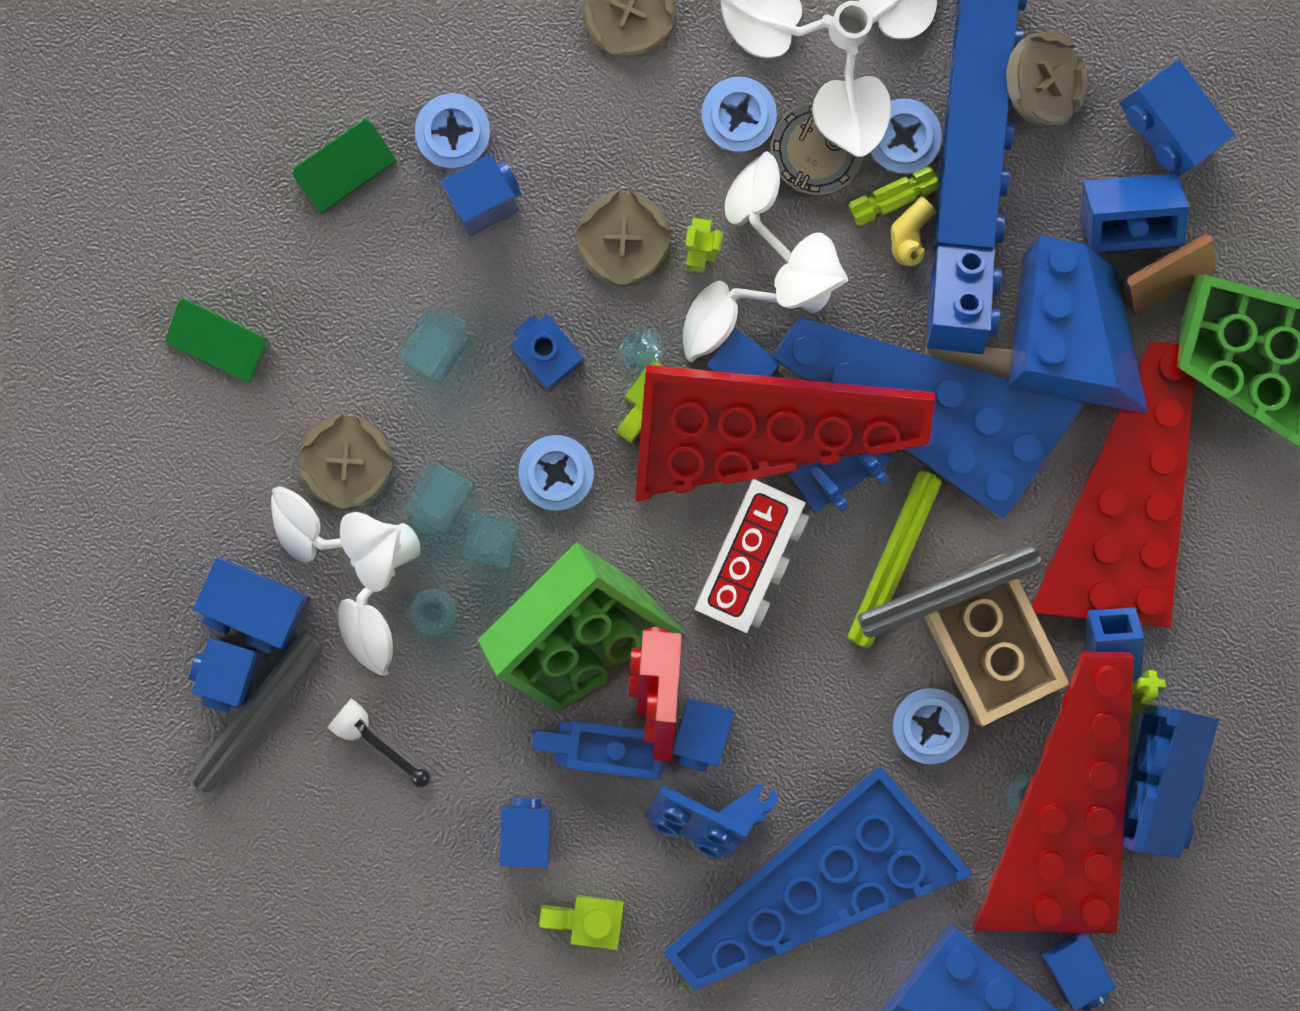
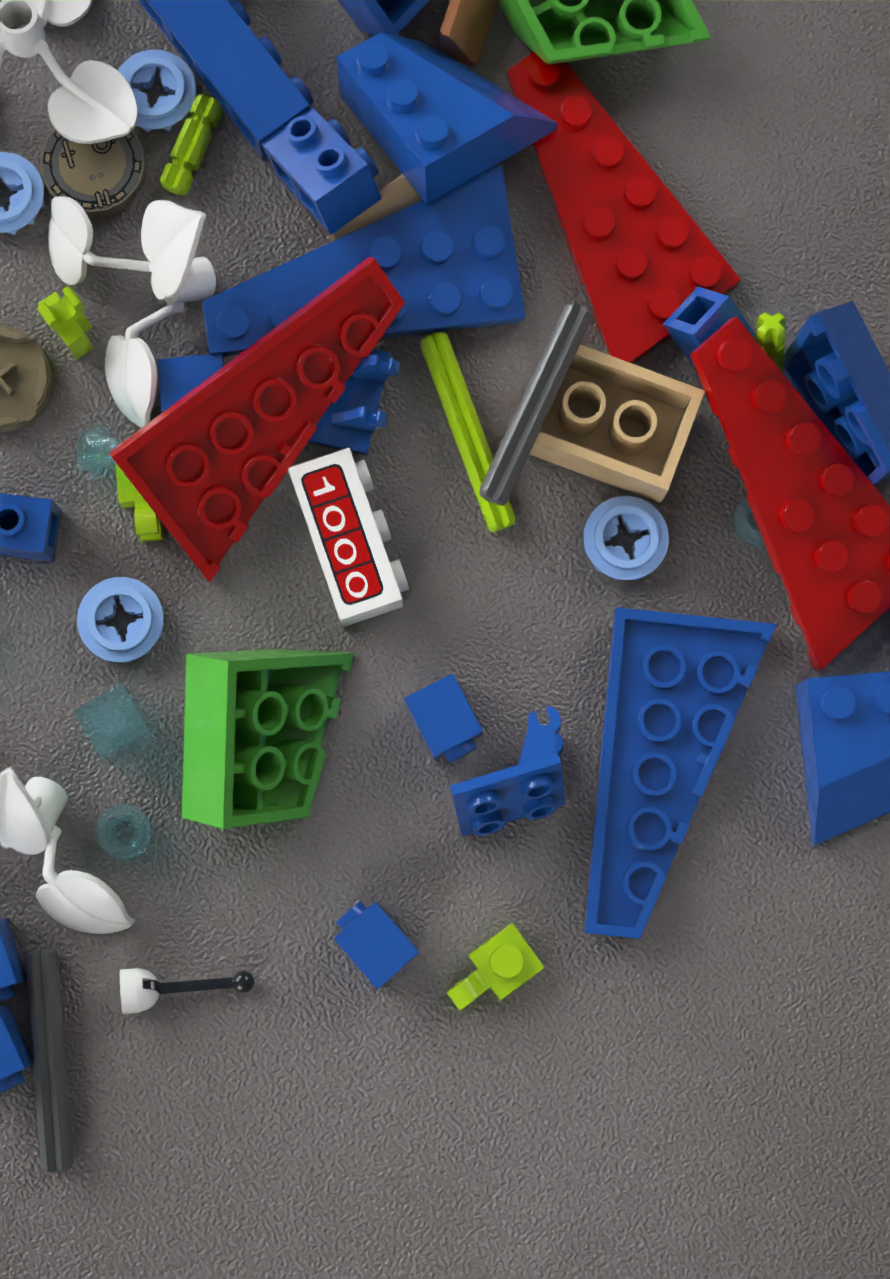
camera: 45 degrees left, 5 degrees down
clear light blue brick [403,460,476,537] -> none
blue hinge [532,720,663,780] -> none
plate [628,627,682,762] -> none
light yellow arm [890,196,937,267] -> none

